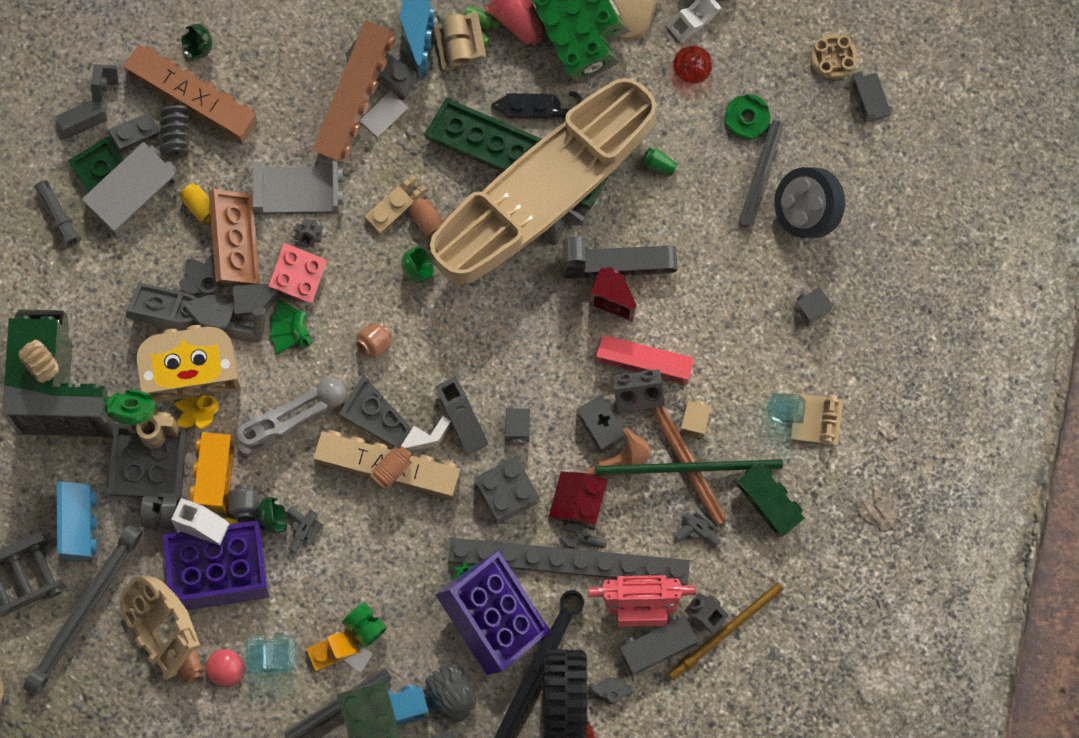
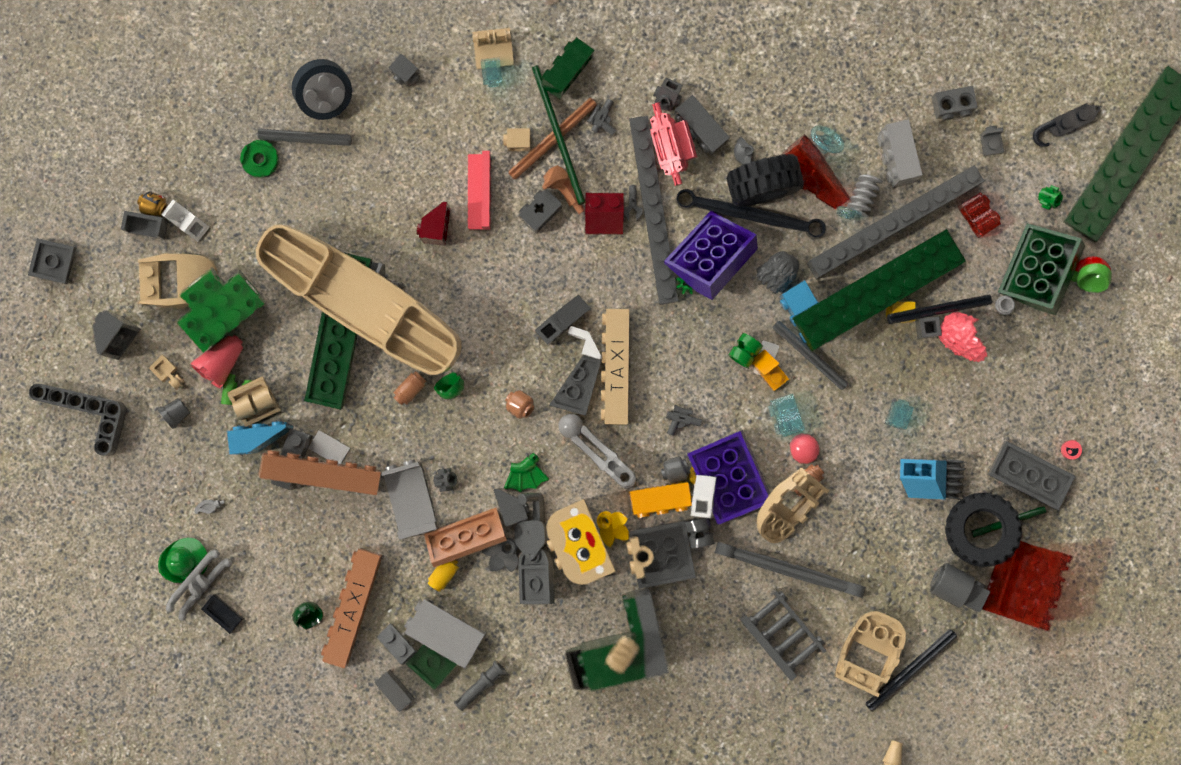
camera: 100 degrees left, 10 degrees up
dark azure slope [57,481,98,562] -> none
dark grey bracket [91,64,119,101] -> none
green tile [106,390,156,425] -> none
dark grey piece [159,105,189,157] -> none
dark green hair [257,497,287,534] -> none
coral hinge [268,243,327,304] -> none
tan hinge [364,175,427,235] -> none
nougat head [370,446,412,489] -> none
dark grey brick [474,456,539,525] -> none
black plate [491,91,583,119] -> none
dark grey brick [505,408,530,445] -> none
dark grey beam [562,237,678,279] -> none
dark grey brick [613,369,665,413] -> none
green cone [641,147,678,176] -> none
pearl gold bar [667,582,784,681] -> none
clear red hat [673,46,713,84] -> none
tan tile [811,34,857,80] -> none
dark grey panel [850,71,891,123] -> none

